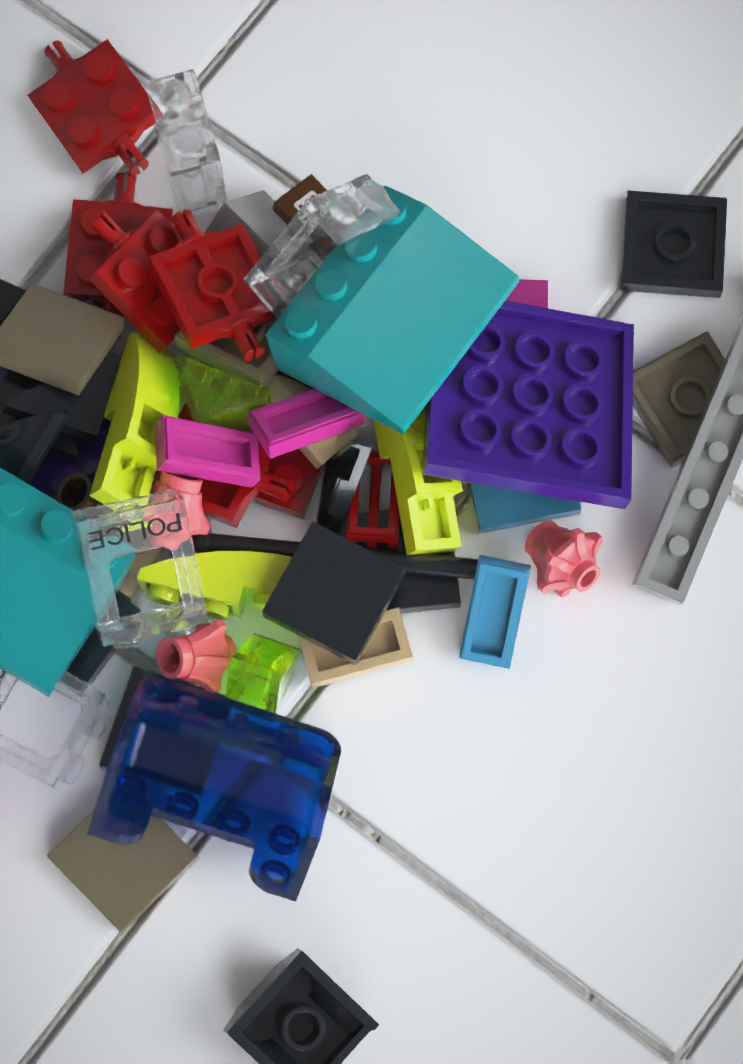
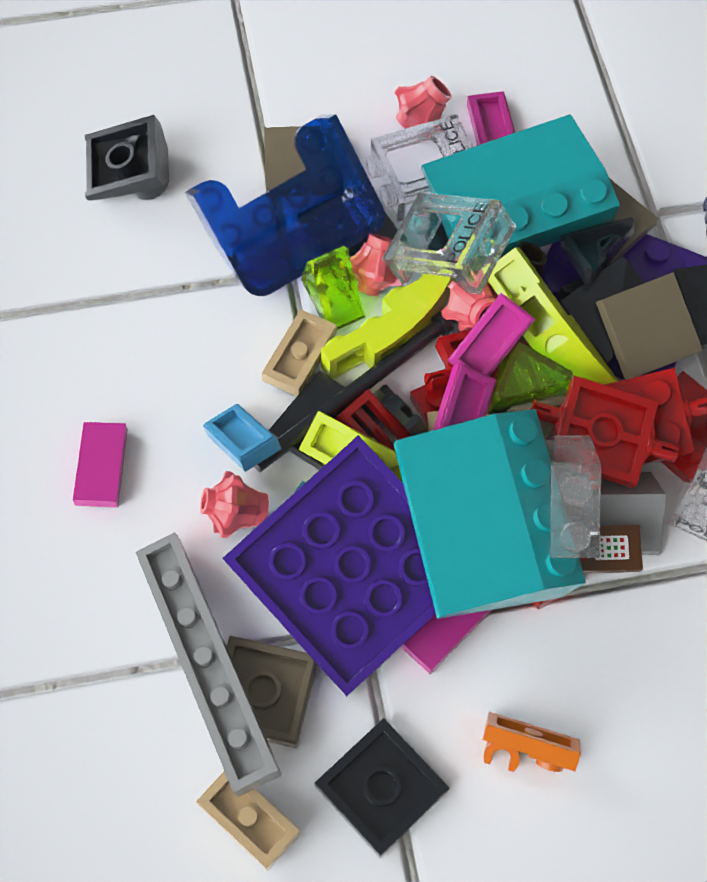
camera: 130 degrees right, 10 degrees down
black tile [262,521,406,665] -> none
none -> dark pink tile [72,422,128,508]
none -> orange plate [482,711,581,772]

